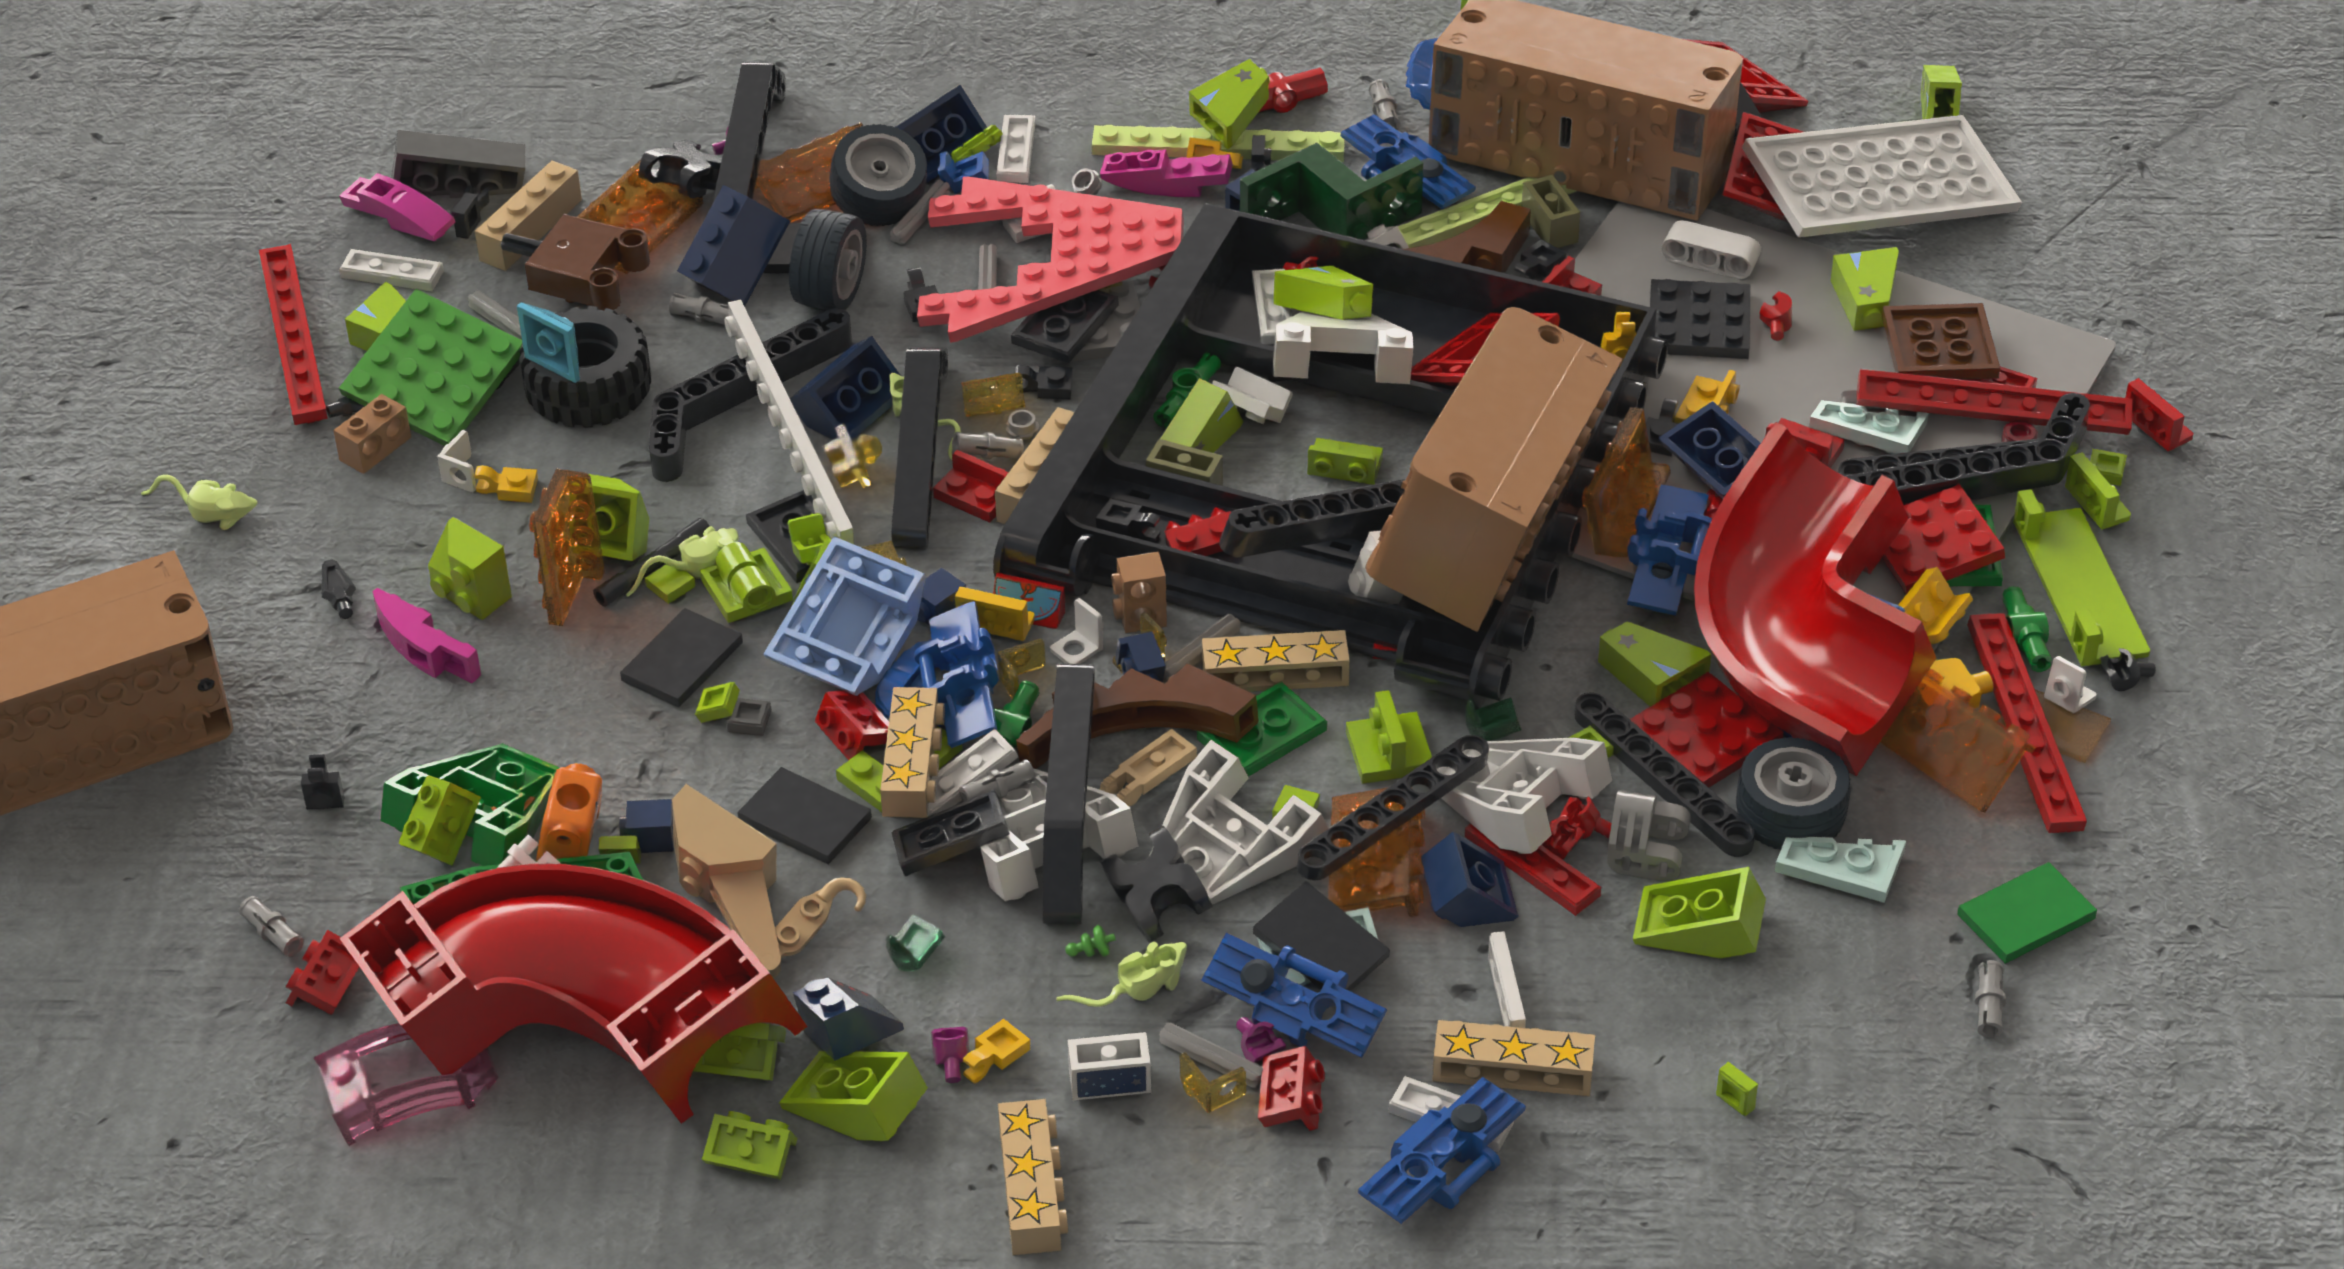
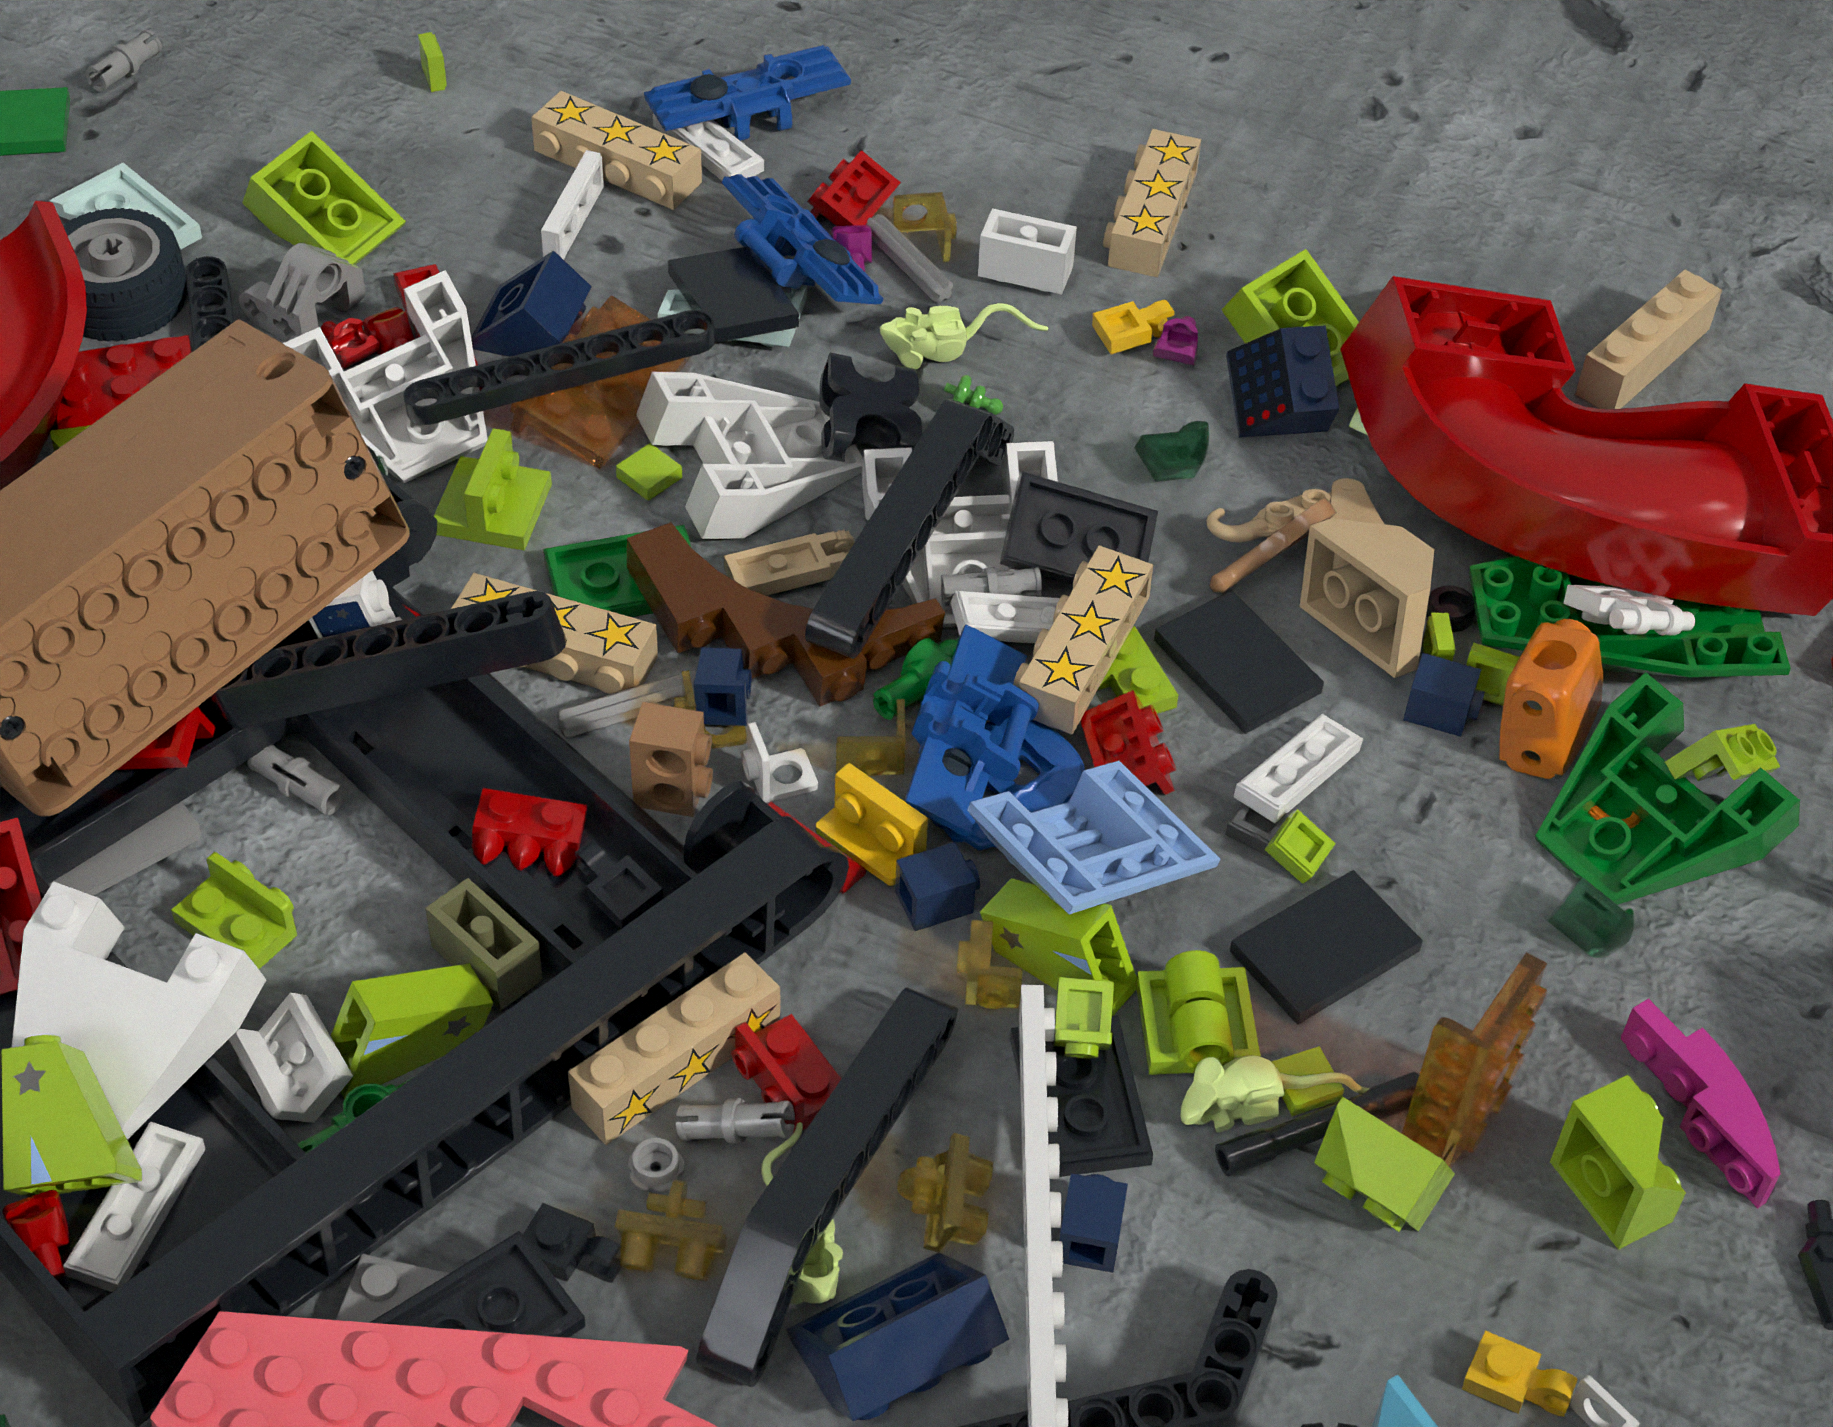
camera: 160 degrees left, 5 degrees up
none -> dark blue brick [1059,1173,1128,1273]
none -> medium nougat piece [1209,498,1337,593]
none -> white tile [1233,714,1363,823]
none -> lime tile [1421,613,1456,661]
none -> clear green plate [1547,877,1635,958]
none -> tan brick [1575,270,1722,409]

